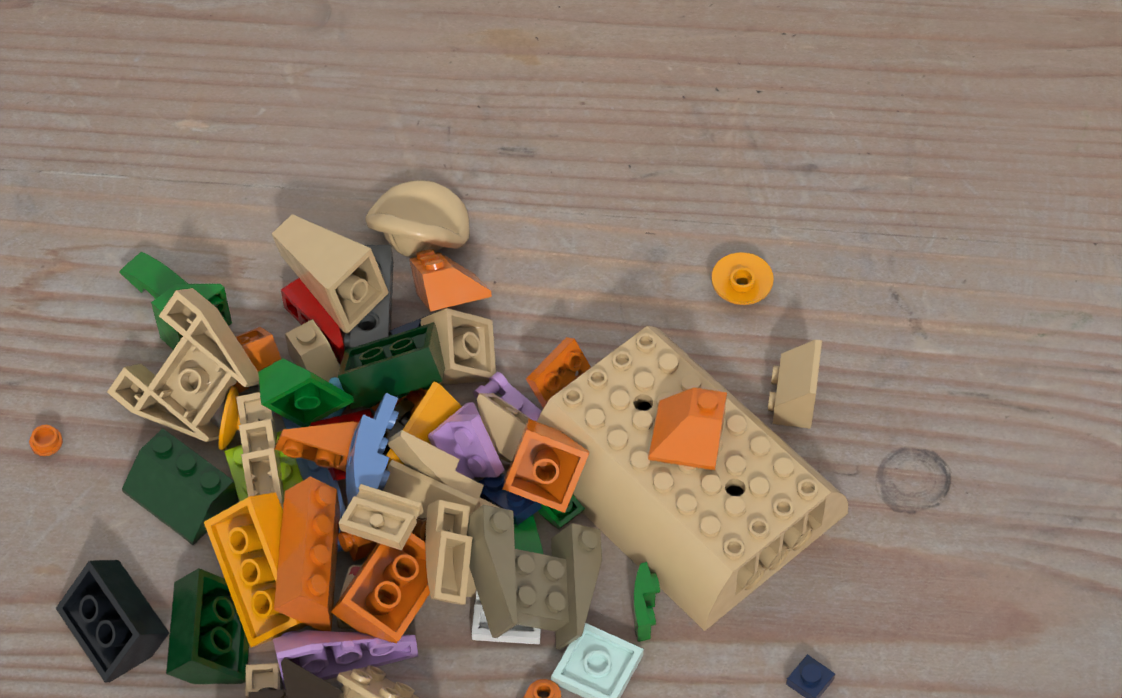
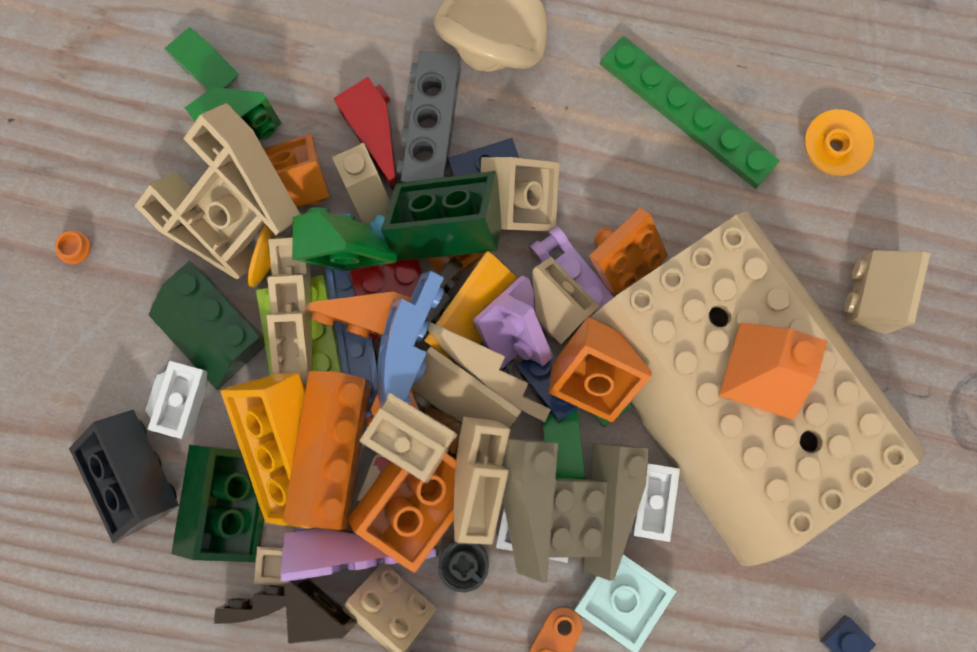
camera: 10 degrees right, 25 degrees up
tan slope [272,214,389,334] -> none
orange slope [409,249,492,312] -> none
green slope [633,562,660,642] -> none
none -> white slope [145,361,207,440]
none -> pearl dark grey wheel [438,541,489,593]
none -> green plate [600,36,780,189]
none -> white slope [631,464,680,542]

